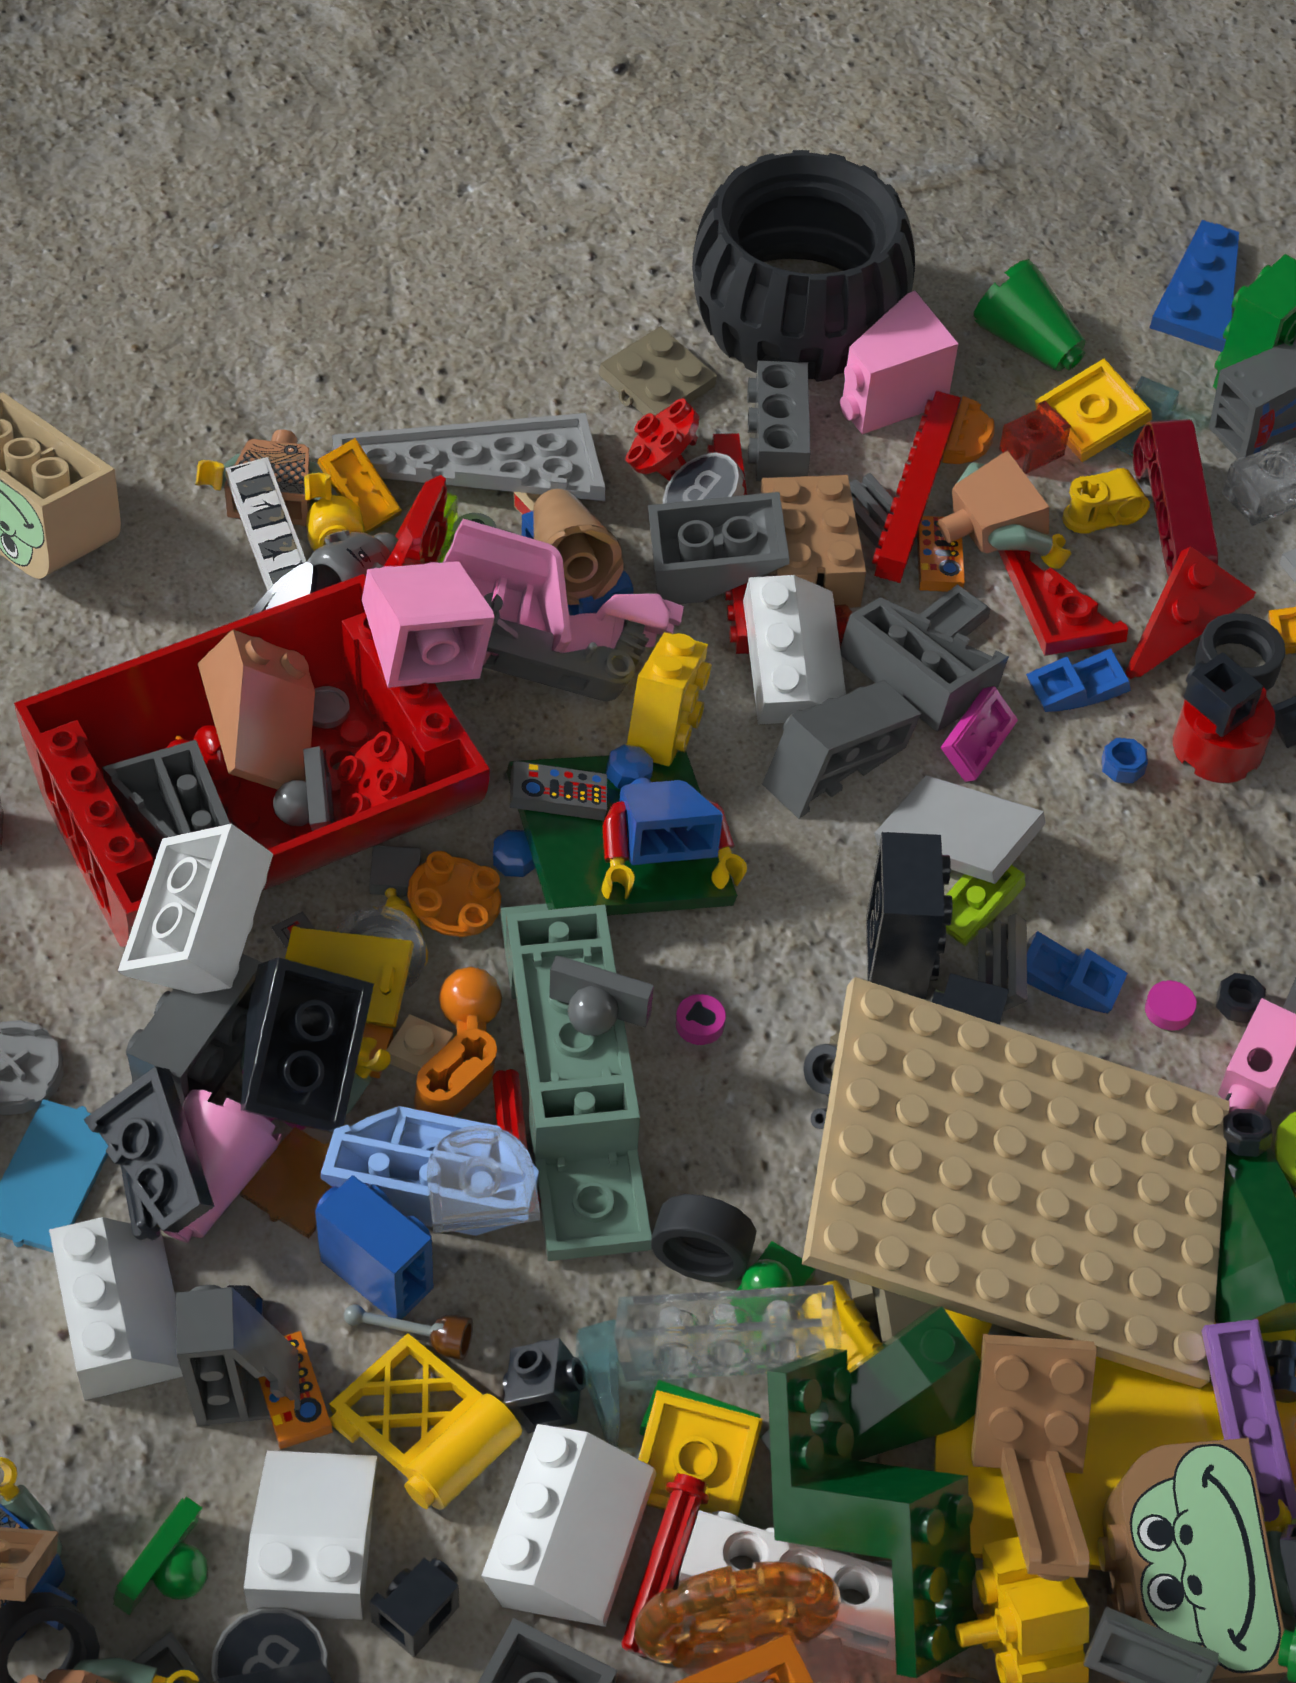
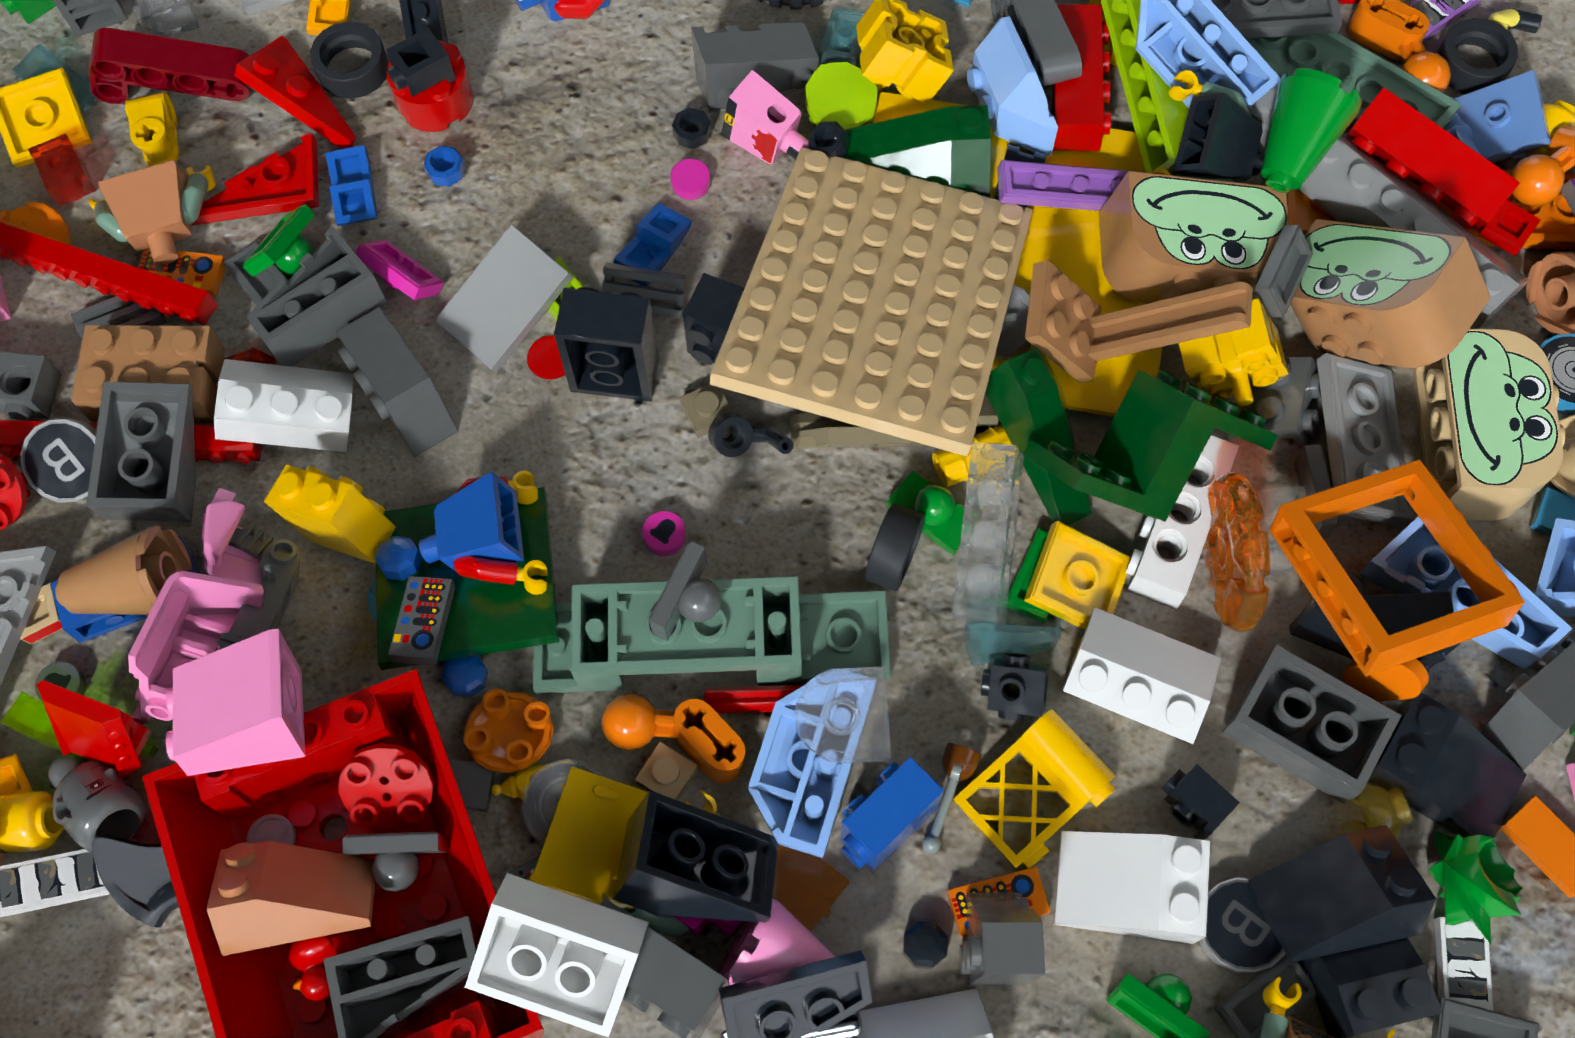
camera: 80 degrees left, 15 degrees up
red axle [621,1473,710,1657] -> none
none -> green tile [243,204,316,277]

